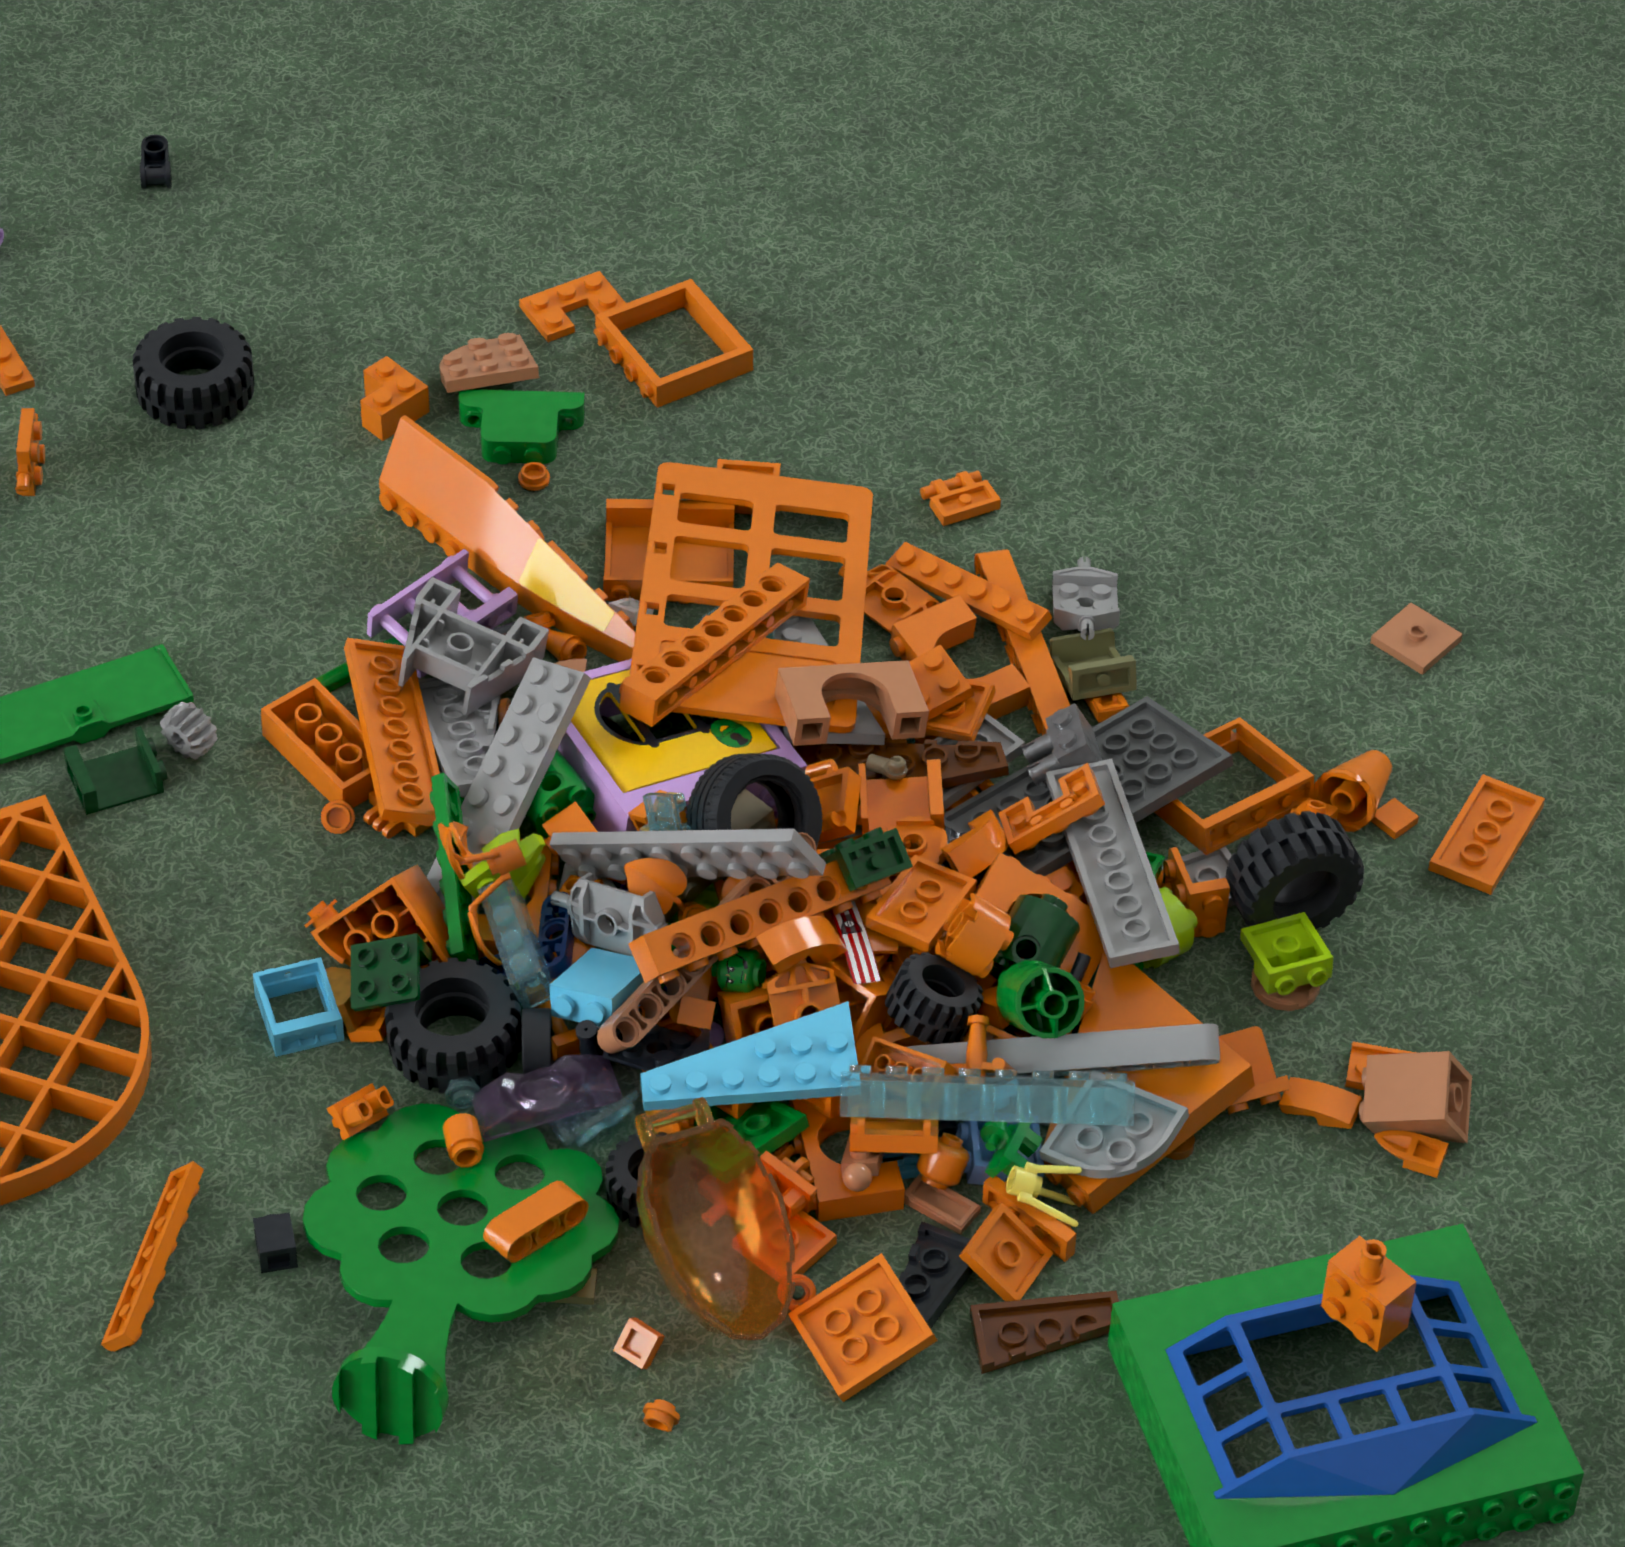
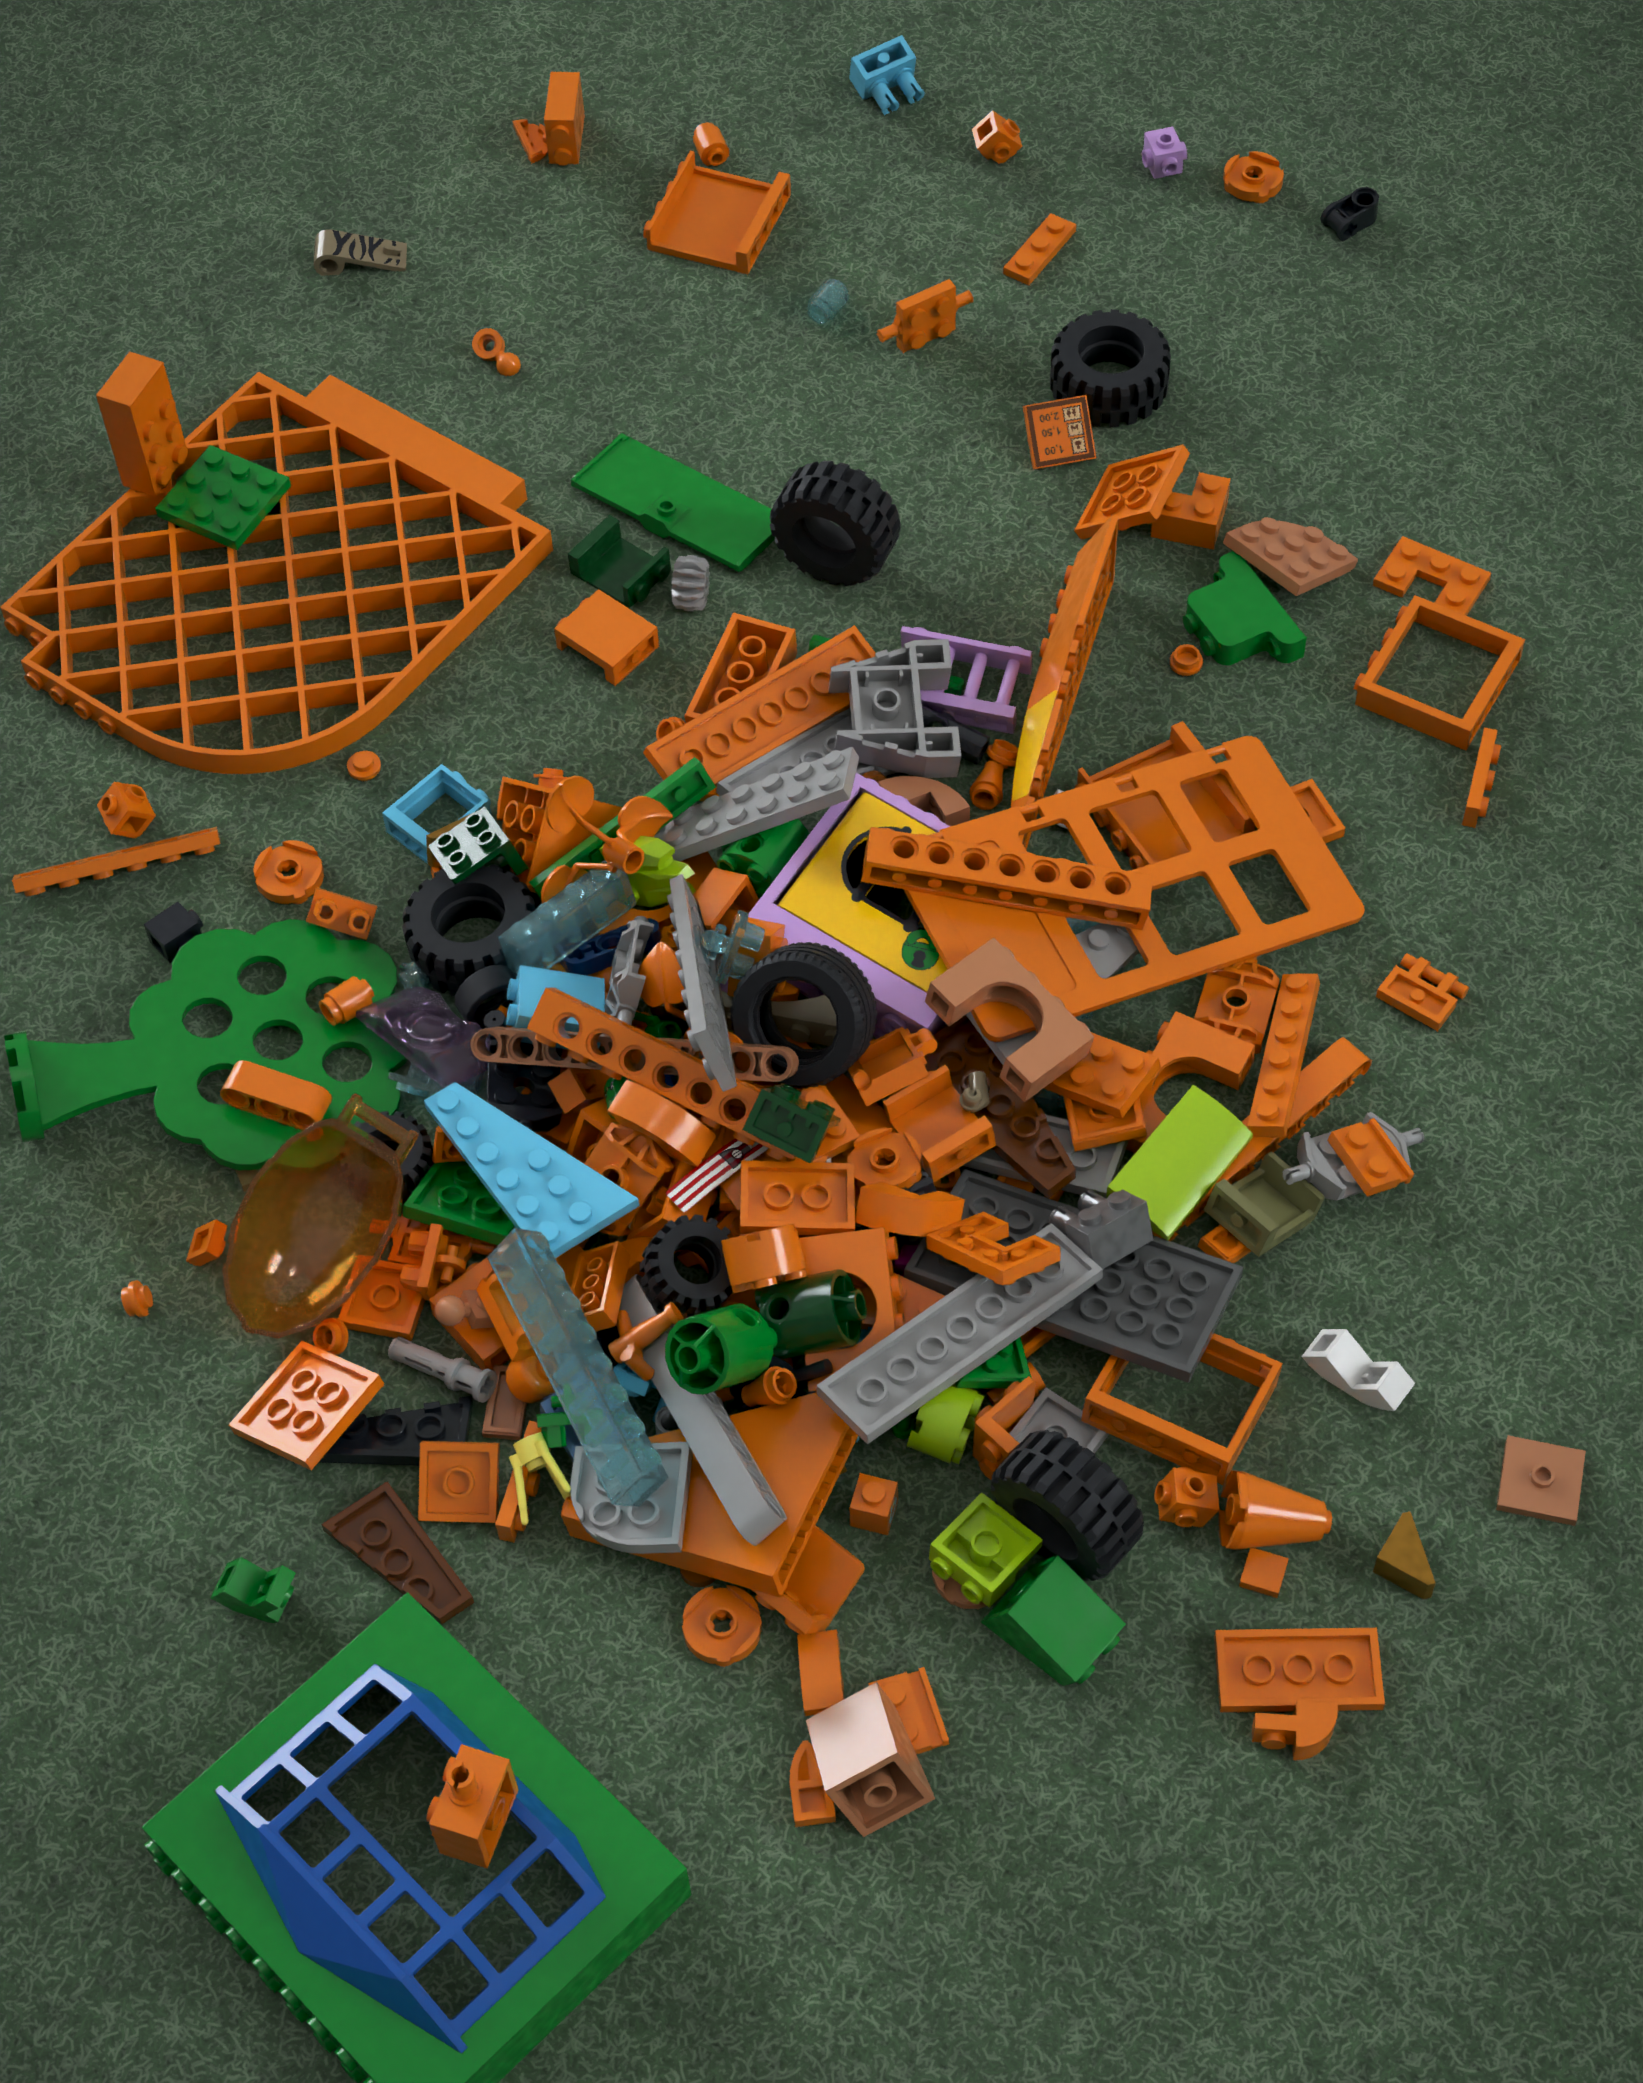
camera: 65 degrees right, 10 degrees up
none -> orange brick [97,781,156,838]
none -> green brick [210,1557,296,1623]
none -> orange plate [253,840,324,904]
none -> orange plate [347,751,381,781]
none -> light grey pin [388,1336,497,1403]
none -> orange panel [554,589,659,686]
none -> orange plate [682,1585,762,1667]
none -> black tyre [770,461,901,586]
none -> orange brick [849,1473,898,1535]
none -> green slope [981,1555,1126,1686]
none -> tile [1023,395,1096,470]
none -> orange plate [1074,444,1190,539]
none -> lime slope [1106,1085,1253,1241]
none -> orange plate [1223,151,1284,203]
none -> orange brick [1252,1700,1338,1760]
none -> white brick [1301,1329,1415,1411]
none -> orange plate [1327,1118,1414,1197]
none -> pearl gold slope [1373,1512,1436,1599]
none -> orange plate [1462,727,1501,828]

